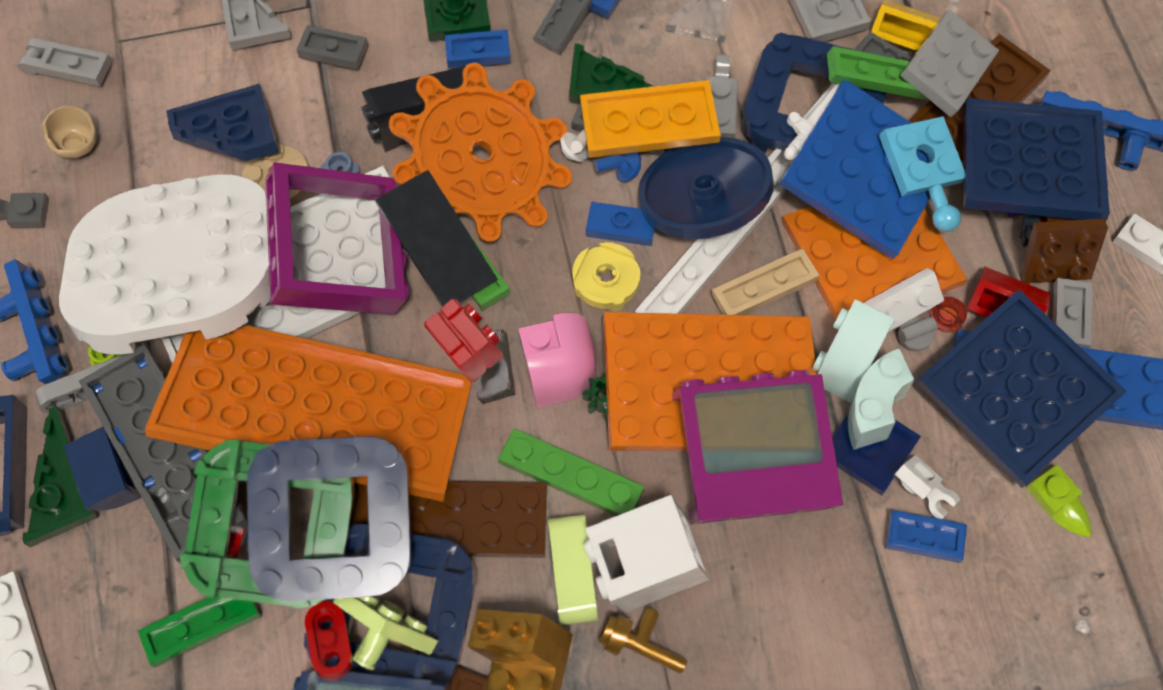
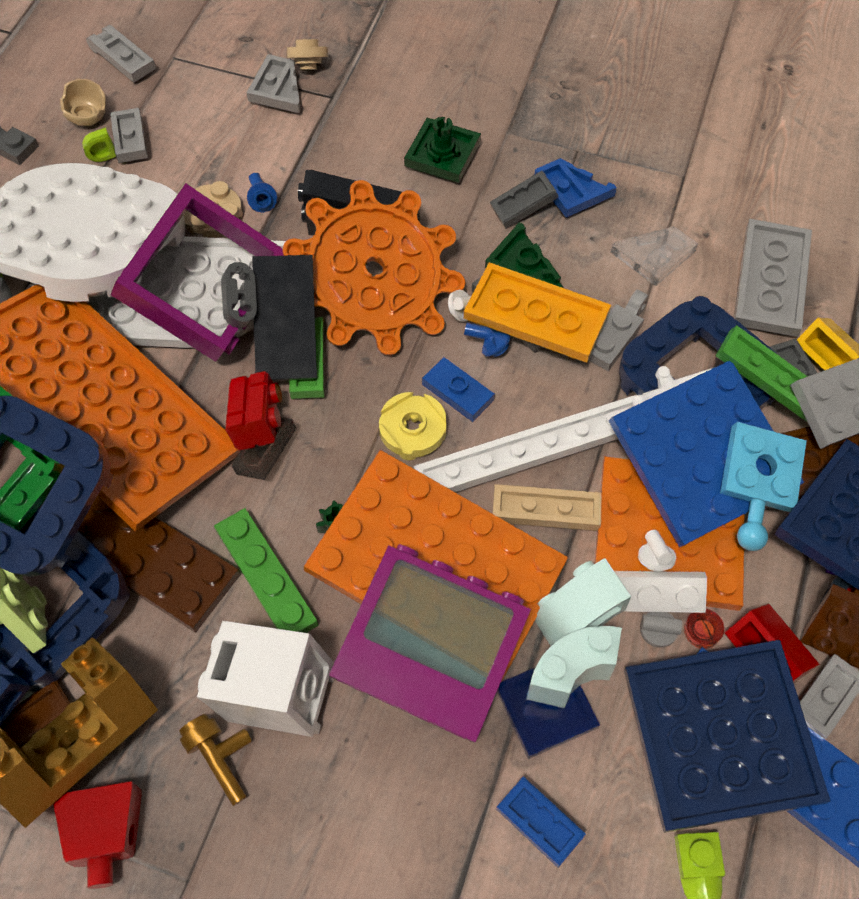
camera: 30 degrees right, 5 degrees down
dark blue plate [166,83,279,161] -> none
dark grey plate [296,25,368,70] -> none
sand blue plate [321,152,360,173] -> none
blue plate [445,29,511,69] -> none
bright pink brick [518,313,597,408] -> none
yellowish green beam [548,514,598,626] -> none
dark blue dish [639,137,774,239] -> none
white plate [895,455,960,519] -> none
none -> lime tile [82,127,116,162]
none -> light grey plate [110,108,148,163]
none -> dark grey beam [221,262,257,328]
none -> blue plate [247,173,277,213]
none -> white plate [638,530,676,572]

